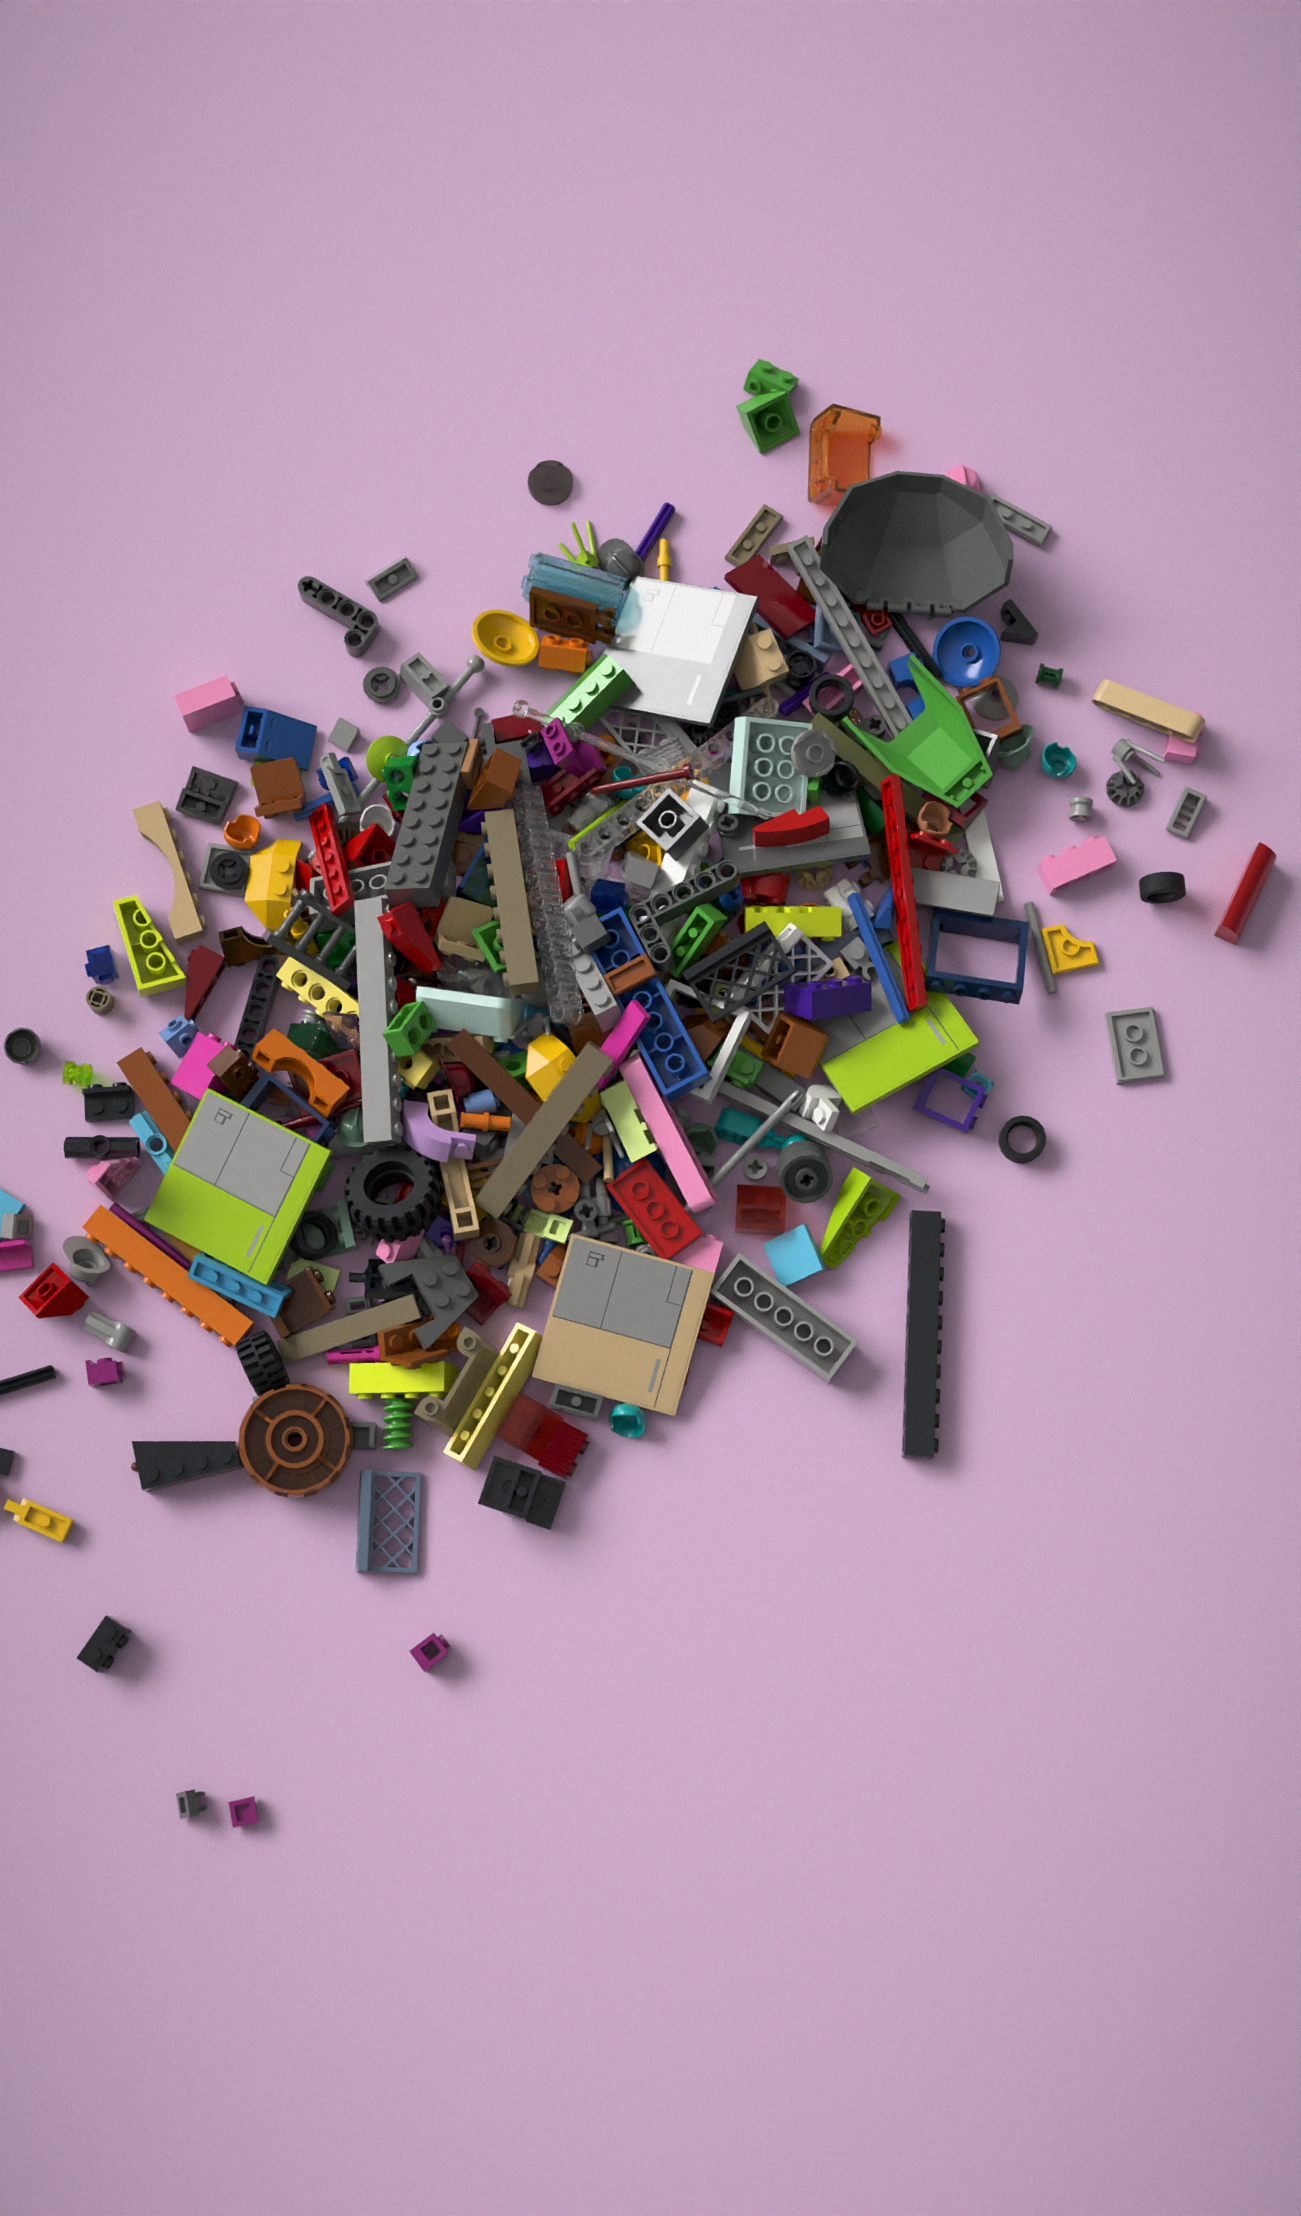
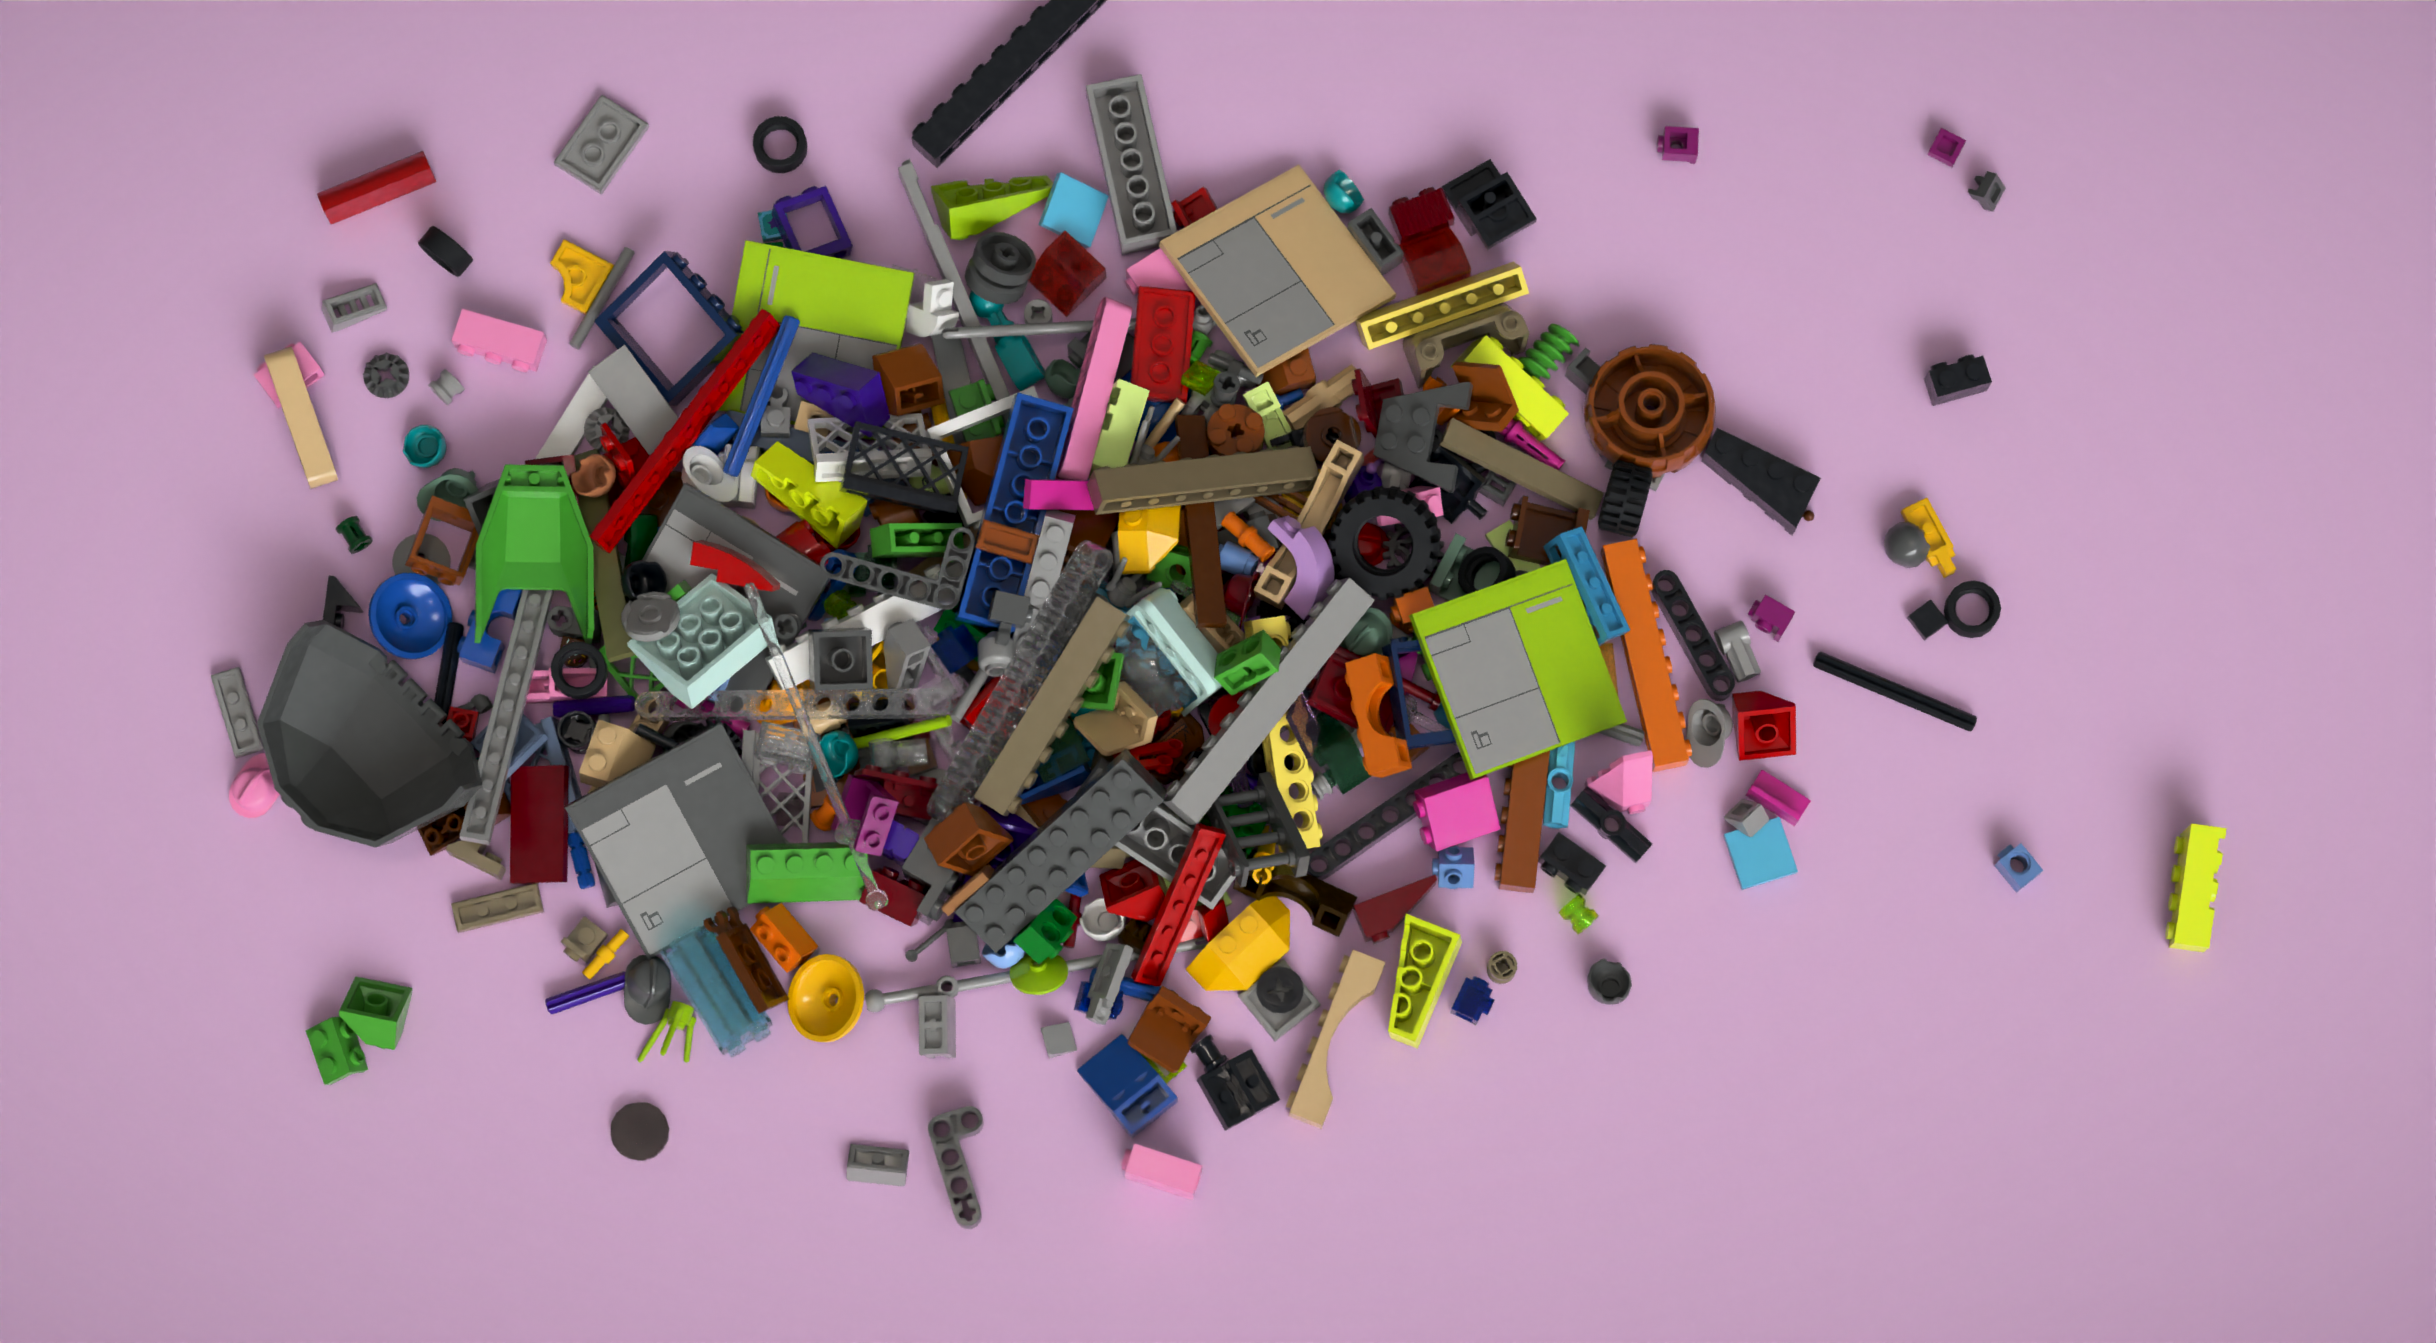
camera: 140 degrees left, 0 degrees up
magenta bar [109,1202,192,1270] -> none
reddish brown brick [206,1045,259,1102] -> none
orange hair [224,814,261,850] -> none
sand blue fence [355,1469,421,1573] -> none
dark grey gear [363,667,400,703] -> none
red slope [377,901,443,974] -> none
black bush [520,732,544,755] -> none
dark red bar [591,763,694,795] -> none
clear orange windscreen [808,403,882,506] -> none
light grey plant [1111,738,1166,785] -> none
none -> dark tan bracket [561,916,608,963]
none -> white piece [681,446,737,503]
none -> clear neon green plate [1181,360,1221,396]
none -> black bush [1190,1035,1228,1073]
none -> orange brick [1389,586,1434,634]
none -> black beam [1651,570,1735,701]
none -> dark grey hair [1884,522,1930,568]

